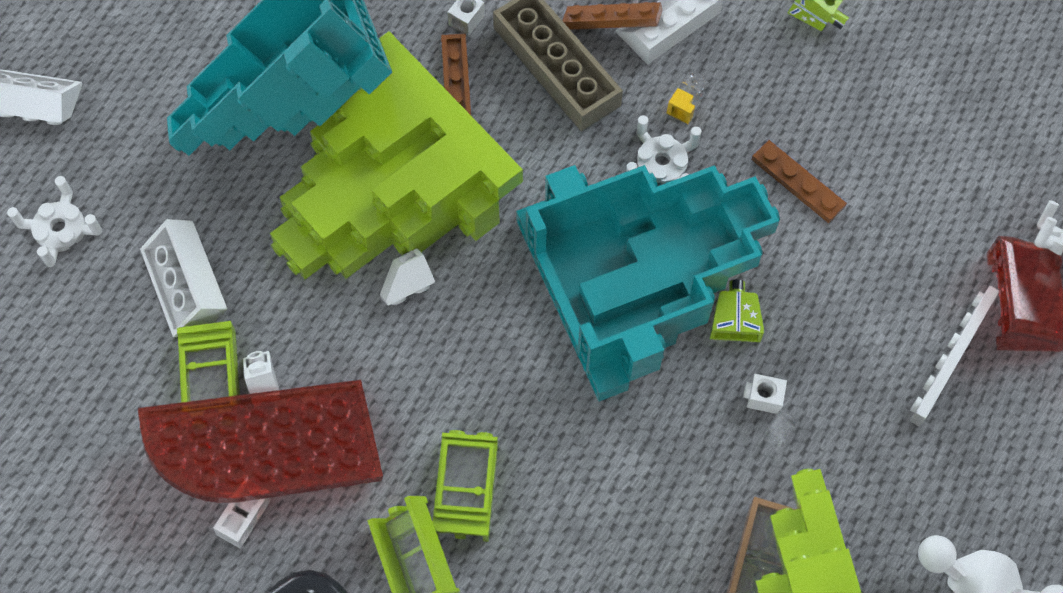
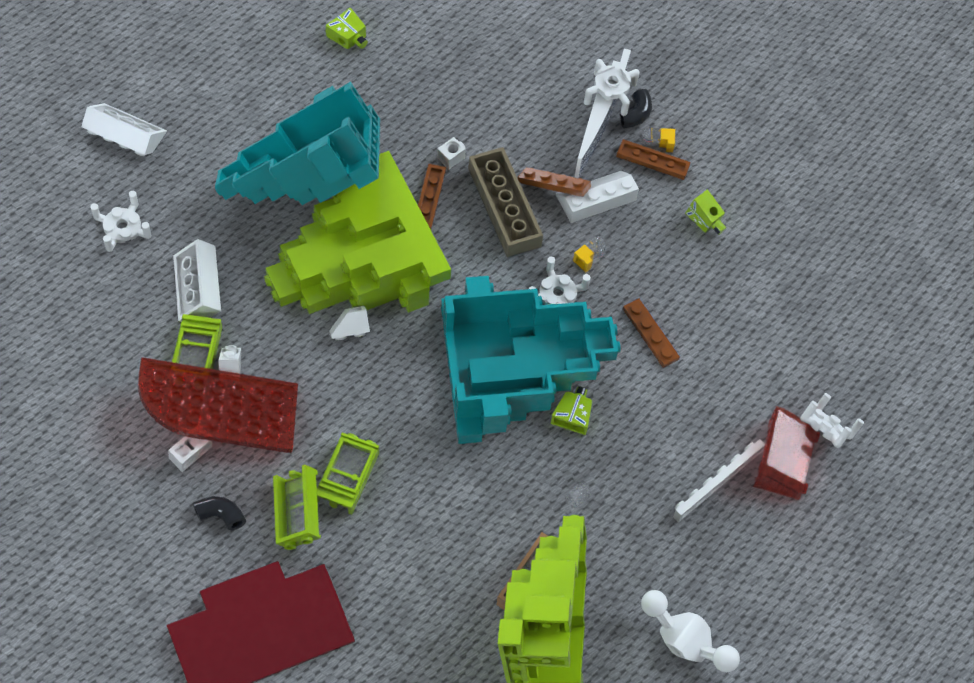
camera: 10 degrees right, 5 degrees down
white brick [743,374,787,414] -> none

